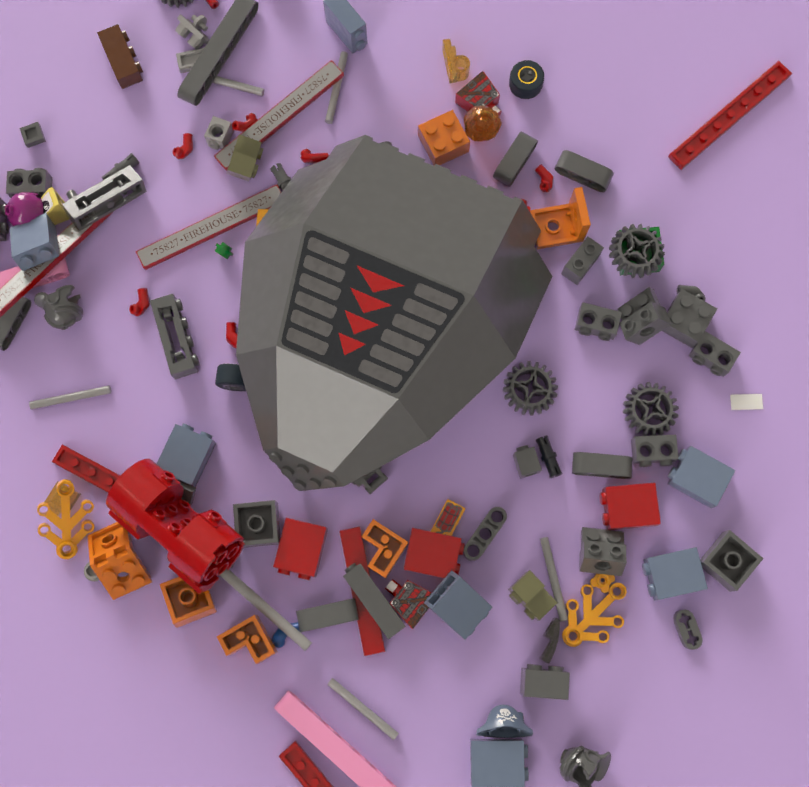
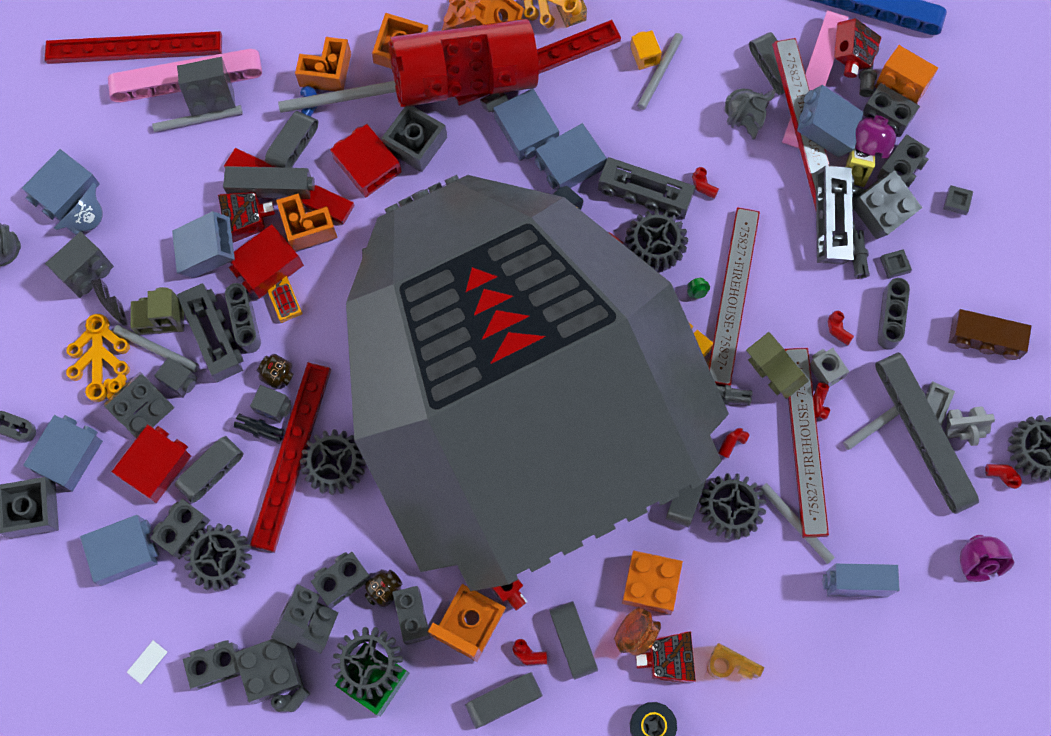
camera: 130 degrees right, 5 degrees down
none -> dark grey brick [154,357,197,397]
none -> dark grey brick [177,57,236,117]
none -> dark grey brick [177,283,244,382]
none -> red tile [250,362,331,553]
none -> dark brown head [257,354,294,389]
none -> dark brown head [365,569,403,607]
none -> sand blue brick [534,123,607,190]
none -> dark grey gear [625,209,688,271]
none -> light orange brick [630,30,662,70]
none -> dark grey gear [699,473,766,540]
none -> brick [854,170,922,239]
none -> dark grey beam [878,278,910,350]
none -> dark grey tile [880,249,912,279]

